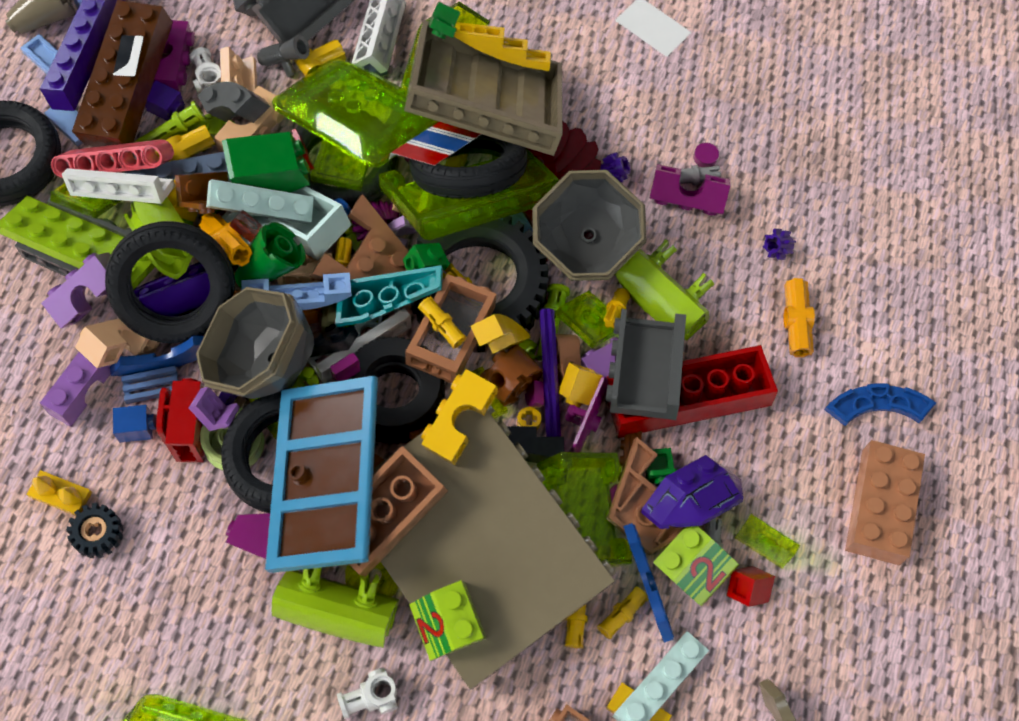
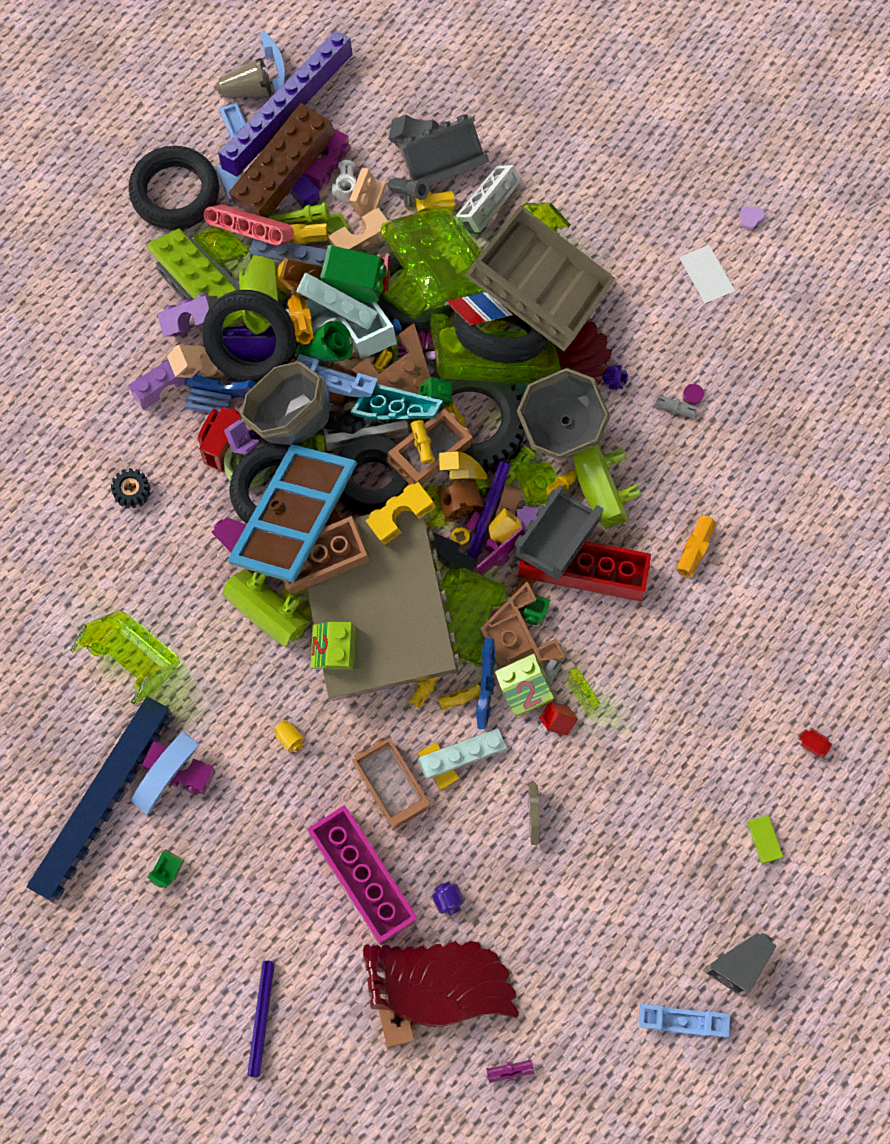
camera: 25 degrees right, 5 degrees up
yellow tile [26,470,92,516] -> none
white fence [62,168,176,204] -> none
sticker [113,35,143,76] -> none
blue brick [113,405,157,443] -> none
dark grey brick [197,82,270,123] -> none
clear red tile [229,210,263,242] -> none
magenta tile [330,353,361,382] -> none
white connector [337,668,398,719] -> none
green bracket [428,2,460,39] -> none
yellow slope [454,22,551,71] -> none
dark purple wedge [641,455,743,529] -> none
magenta arch [649,164,731,216] -> none
dark purple gear [763,228,796,260] -> none
blue tile [824,383,936,426] -> none
nougat brick [845,440,925,566] -> none

